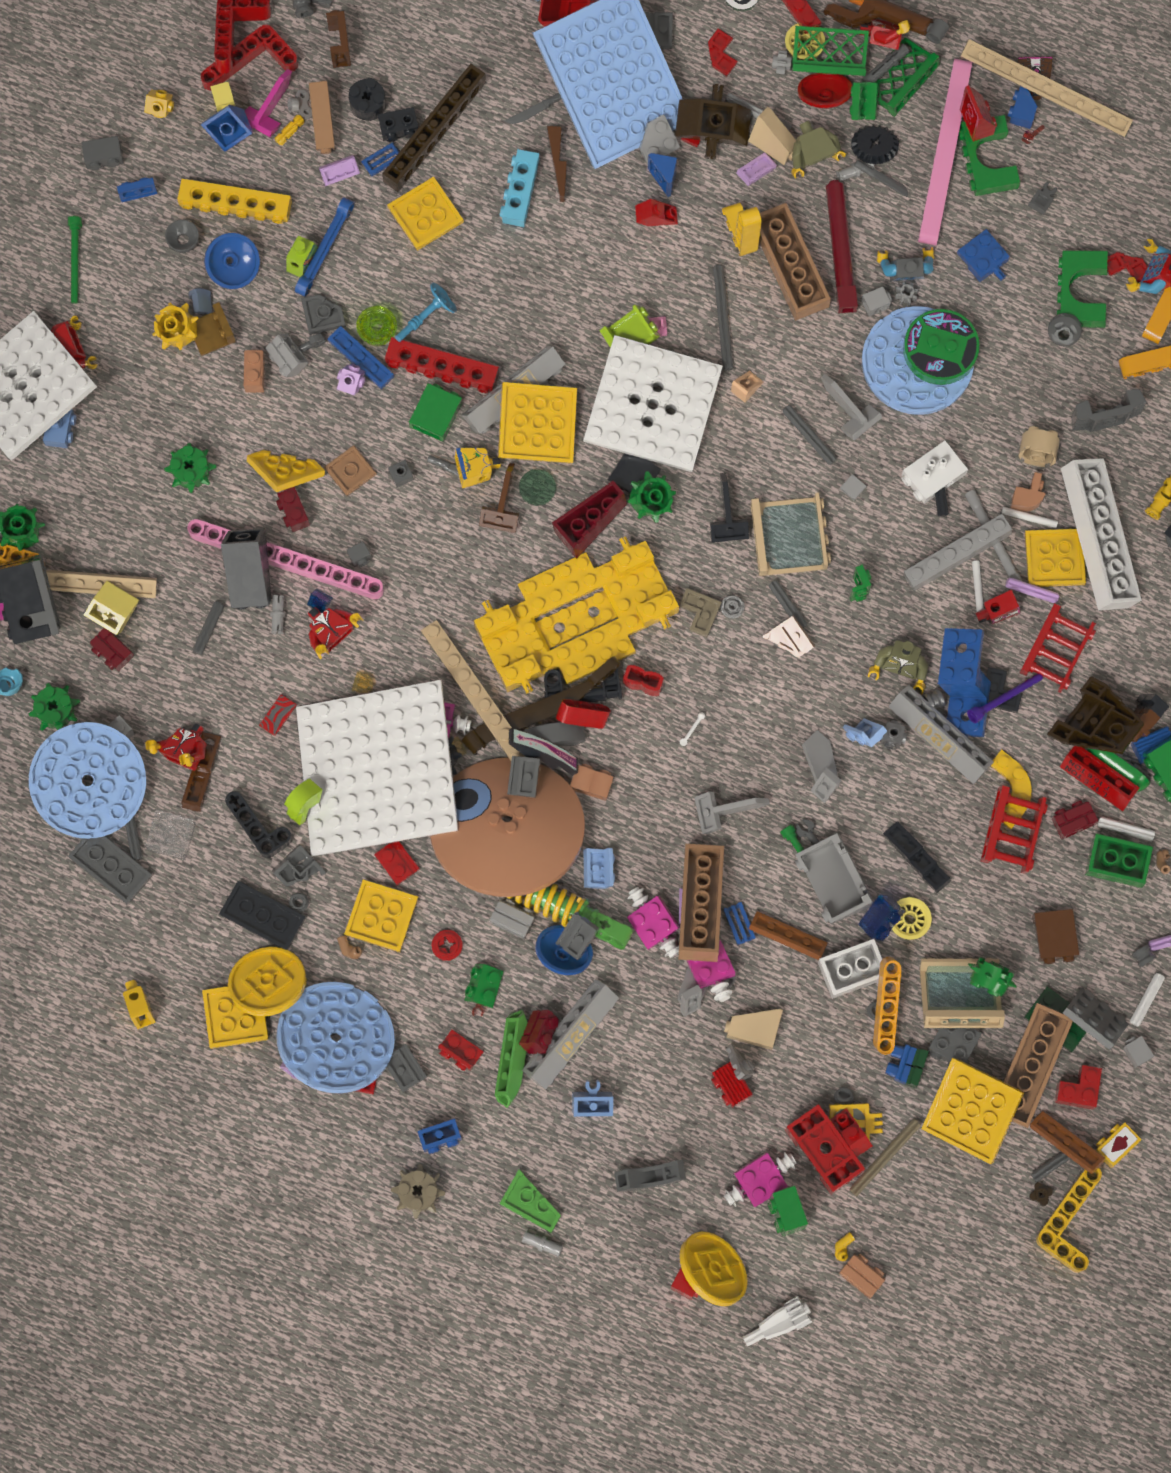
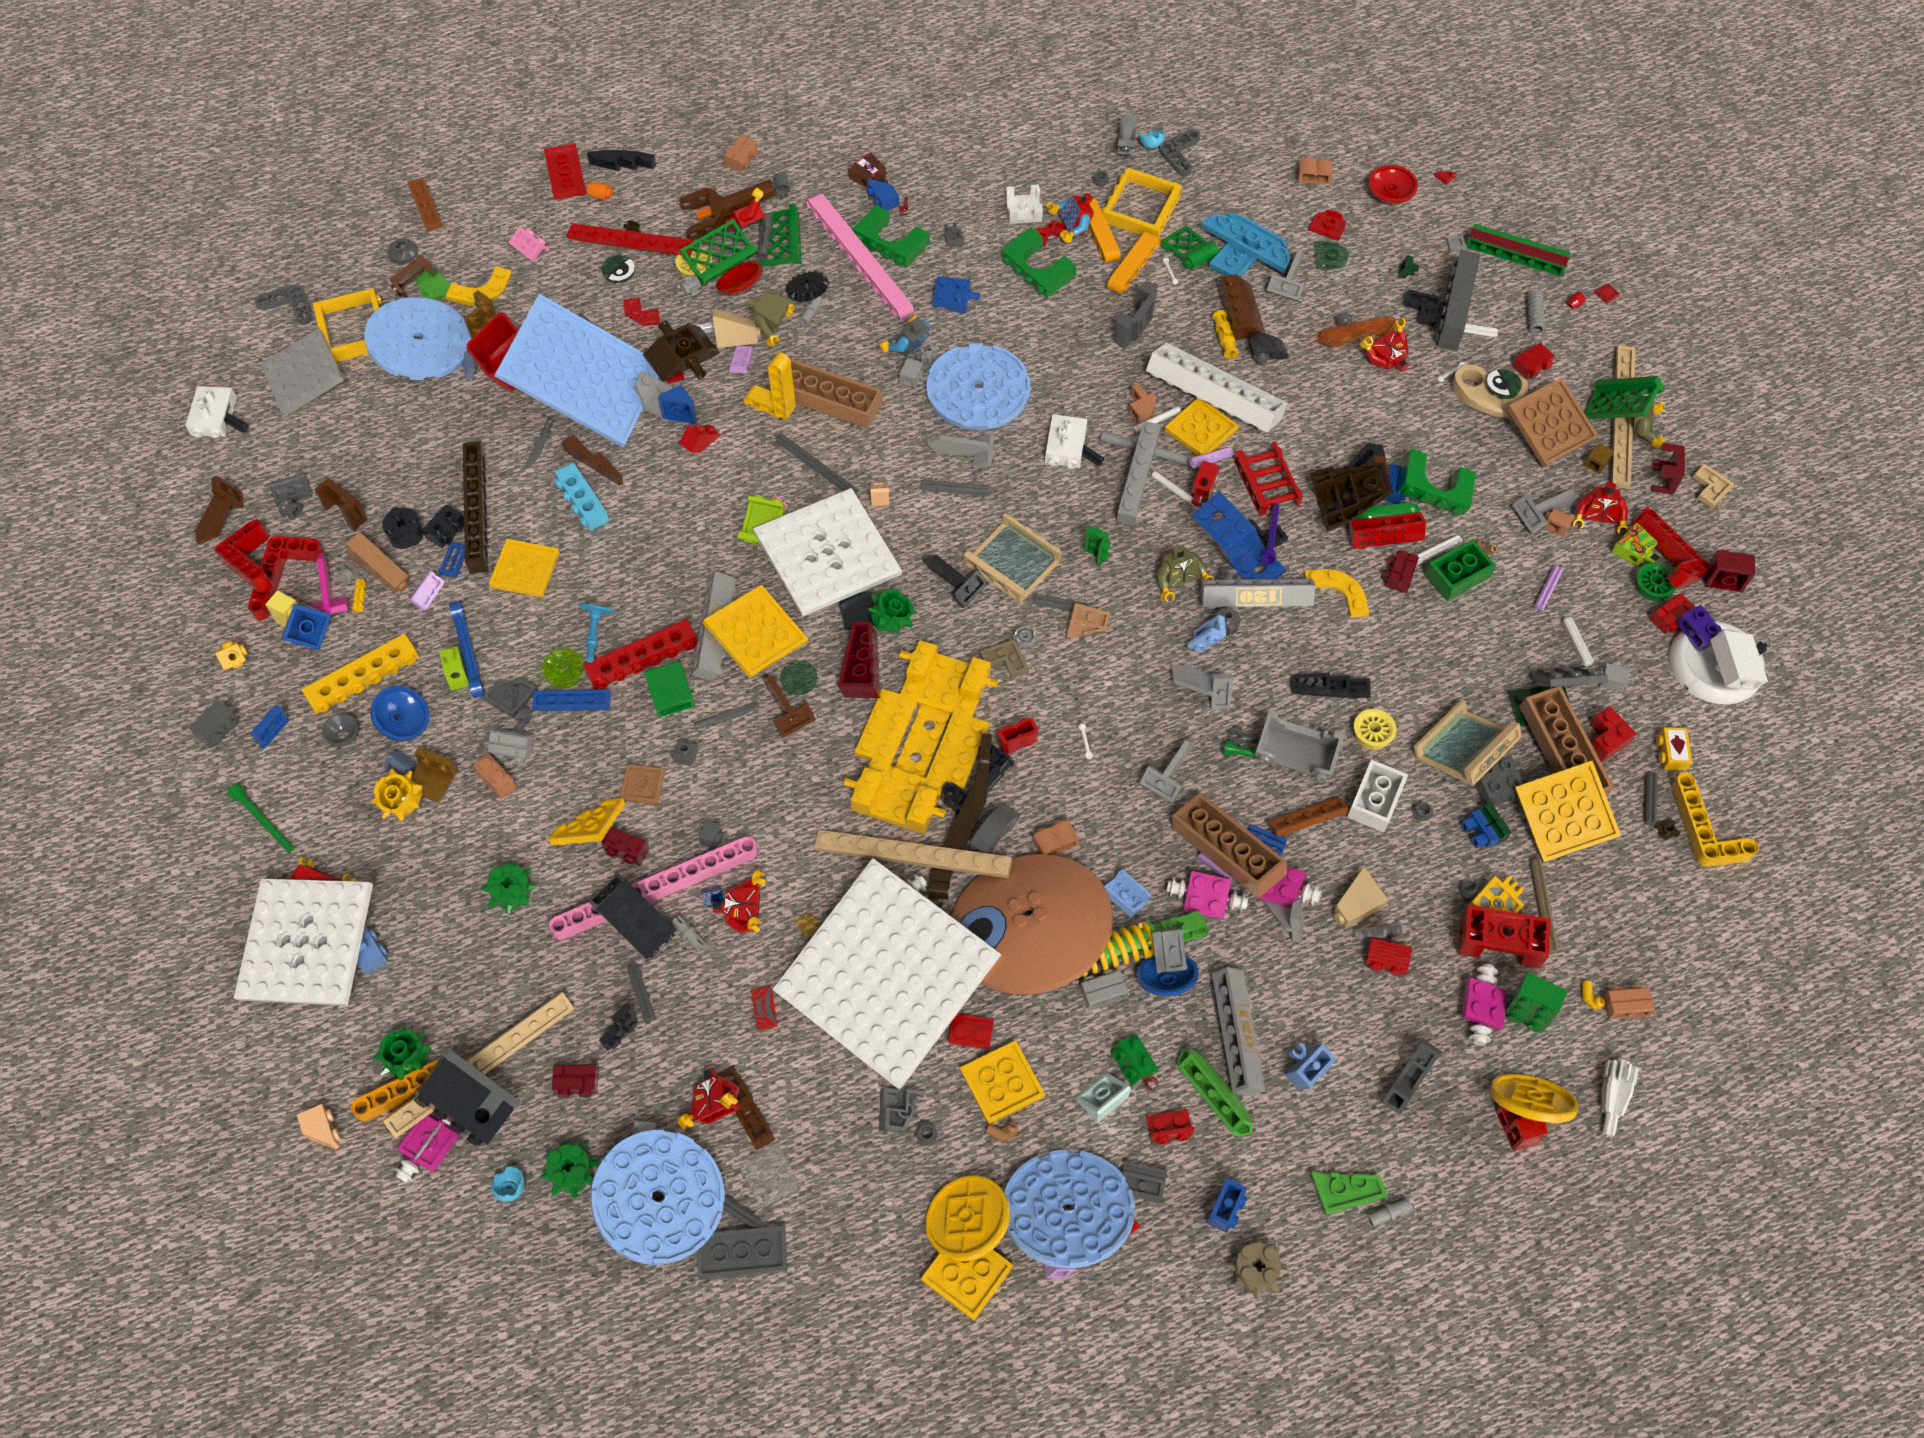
camera: 45 degrees left, 15 degrees down
light yellow slope [84,581,140,635] -> none
yellow torso [123,980,156,1030] -> none
black plate [219,881,306,950] -> none
black beam [225,791,292,858] -> none
lime brick [284,778,323,825] -> none
lavender brick [337,364,366,395] -> none
red gear [431,930,463,961] -> none
yellow torso [454,448,501,488] -> none
dark grey plate [507,756,540,798] -> none
slope [508,728,578,776] -> none
dark red brick [519,1010,559,1054] -> none
red beam [556,699,611,729] -> none
dark red brick [825,180,858,314] -> none
red slope [830,1108,873,1157] -> none
light grey tile [840,474,867,501] -> none
green bracket [850,82,878,120] -> none
dark grey piece [854,160,908,197] -> none
clear blue brick [858,894,905,941] -> none
light orange beam [873,956,901,1055] -> none
brick [903,309,979,385] -> none
red slope [959,85,997,141] -> none
tan plate [960,39,1133,137] -> none
green brick [968,957,1017,997] -> none
red fence [980,785,1048,874] -> none
tan brick [1019,426,1060,467] -> none
dark orange plate [1030,1111,1105,1174] -> none
reddish brown panel [1032,909,1080,965] -> none
dark grey piece [1048,313,1082,347] -> none
dark grey wheel [1132,945,1157,968] -> none
none -> black plate [599,1003,638,1051]
none -> white panel [1006,184,1043,224]
none -> light aqua slope [1075,1073,1131,1123]

